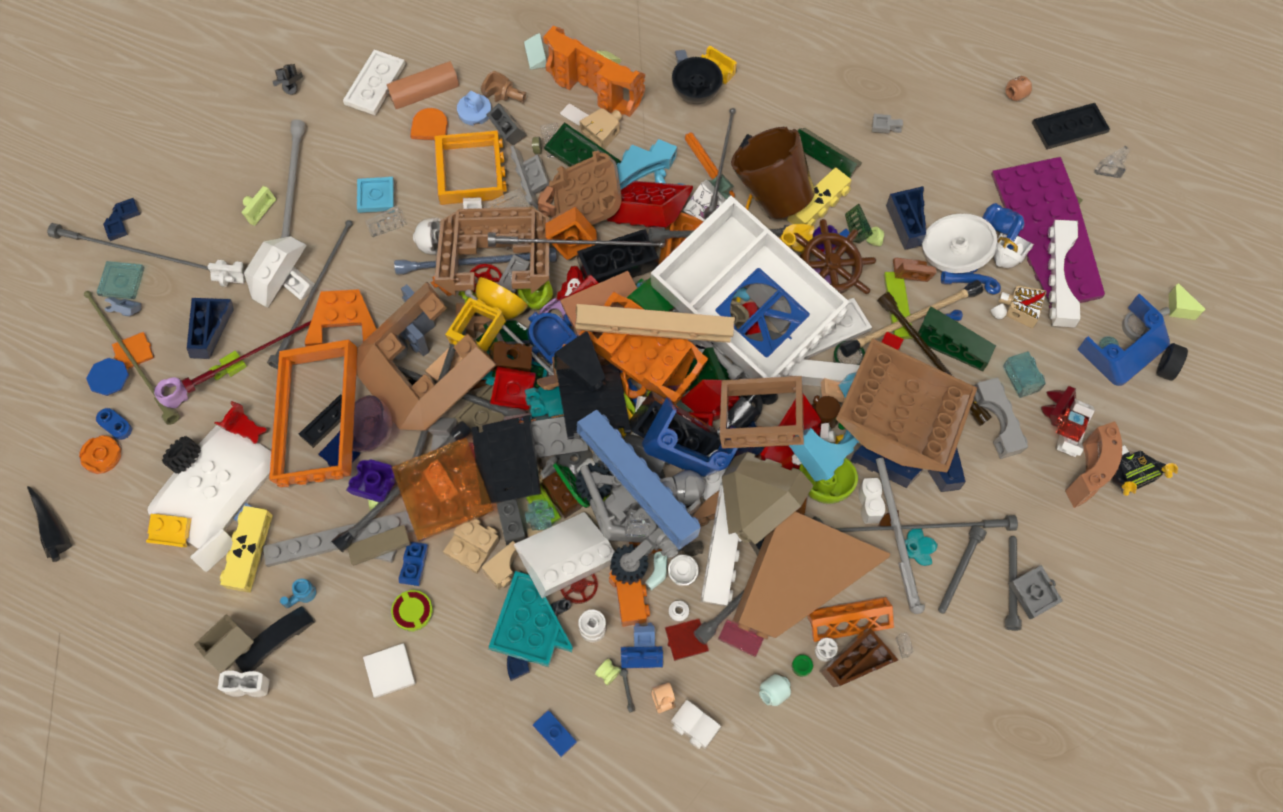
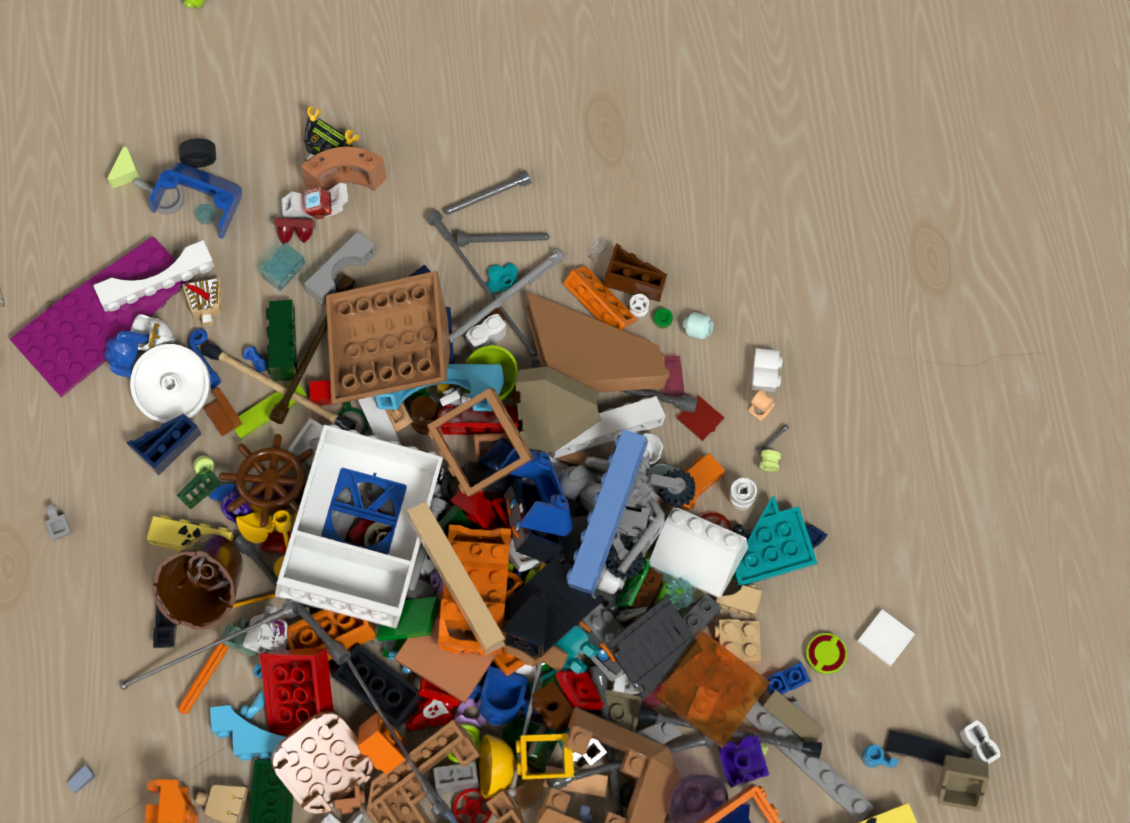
camera: 120 degrees left, 5 degrees up
blue plate [533,710,577,758] -> none
blue hinge [621,646,663,669] -> none
medium blue tile [634,623,655,647] -> none
white plate [669,601,689,622] -> none
black piece [672,57,723,104] -> none
yellow hinge [701,45,737,85] -> none
dark green panel [798,128,862,178] -> none
white hinge [990,303,1007,319] -> none
plate [1008,565,1063,619] -> none

